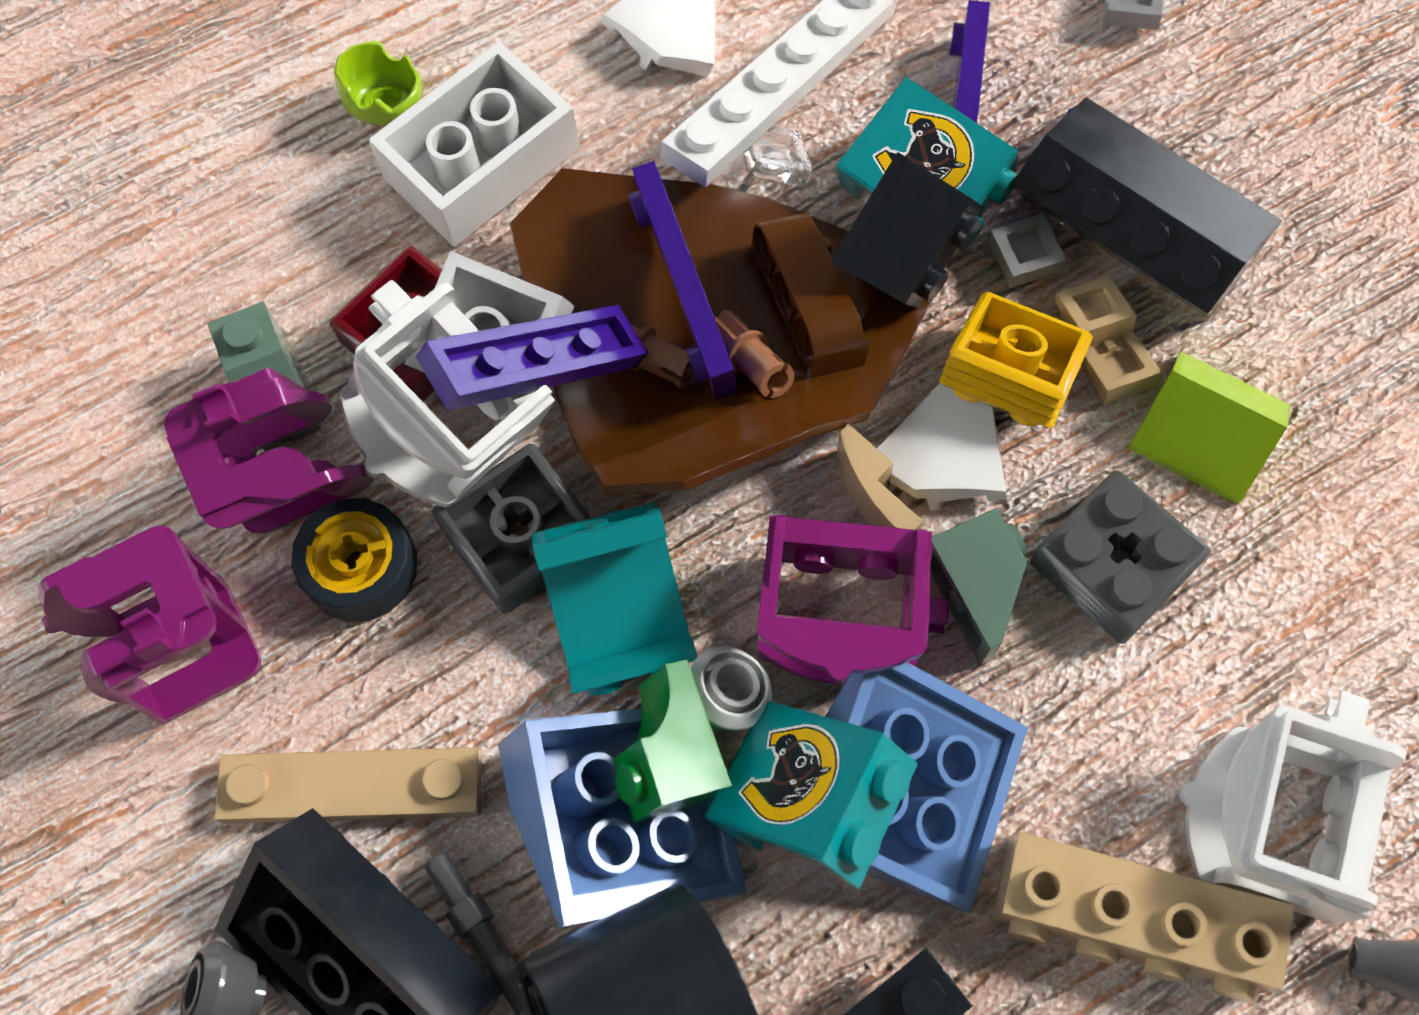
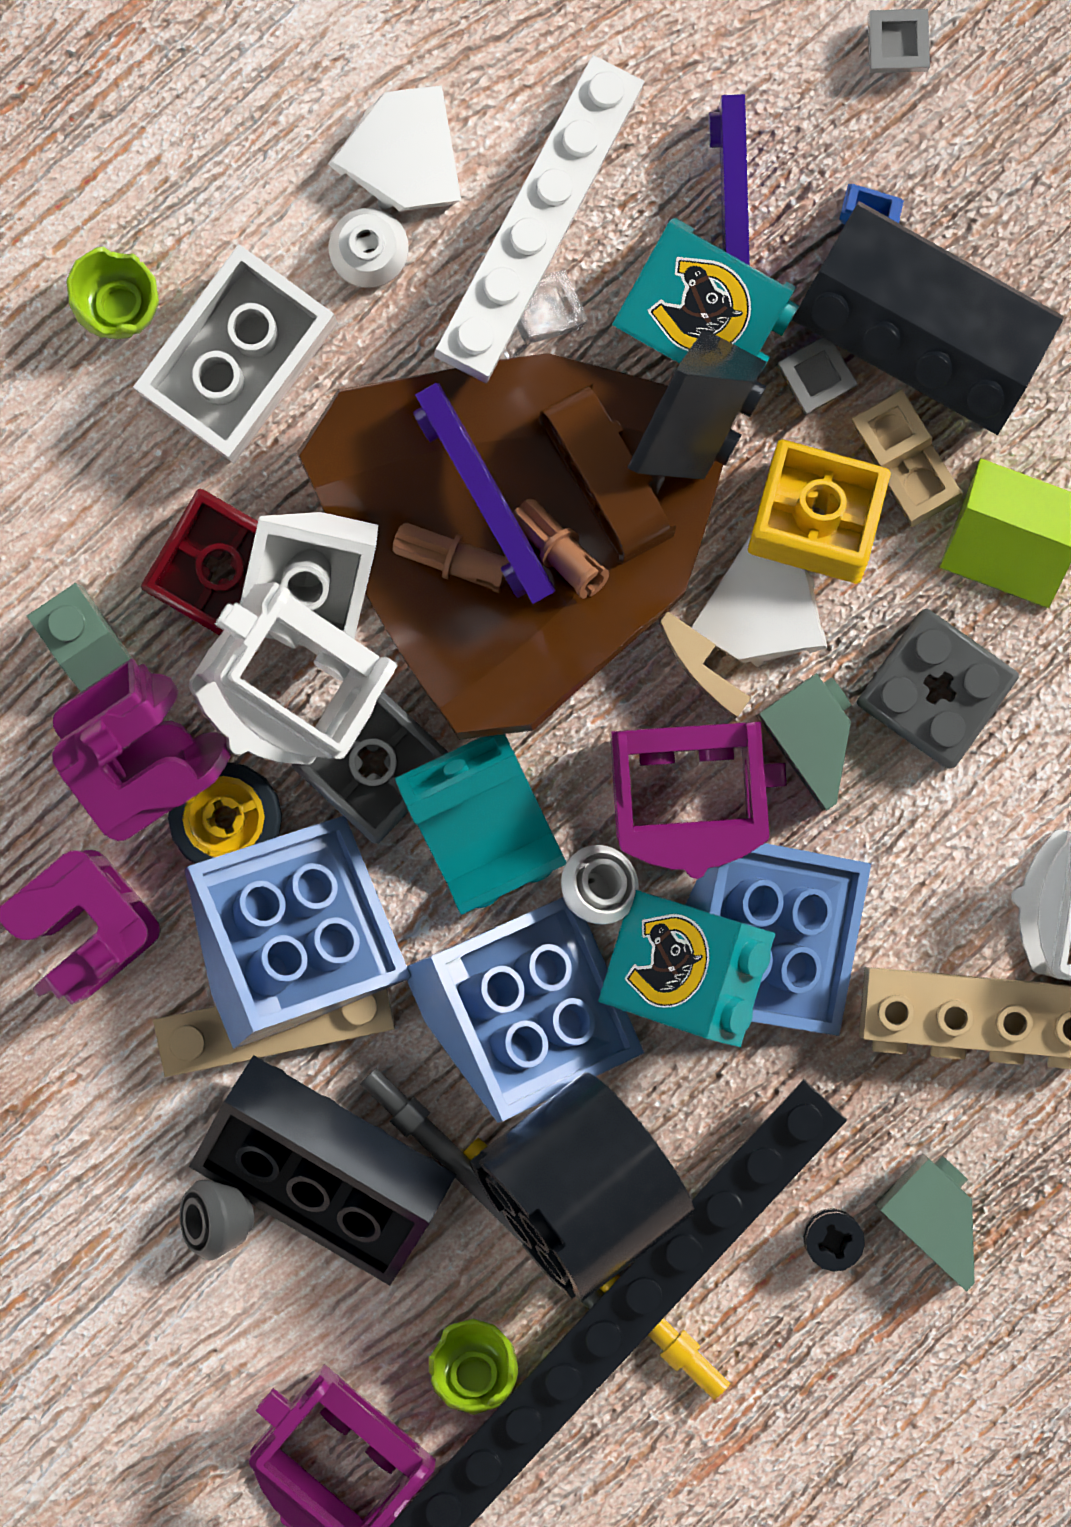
camera: 15 degrees left, 20 degrees up
dark purple plate [415,305,649,411] -> none
arch [613,659,732,823] -> none
none -> medium blue slope [184,816,411,1049]
none -> white cone [329,208,409,288]

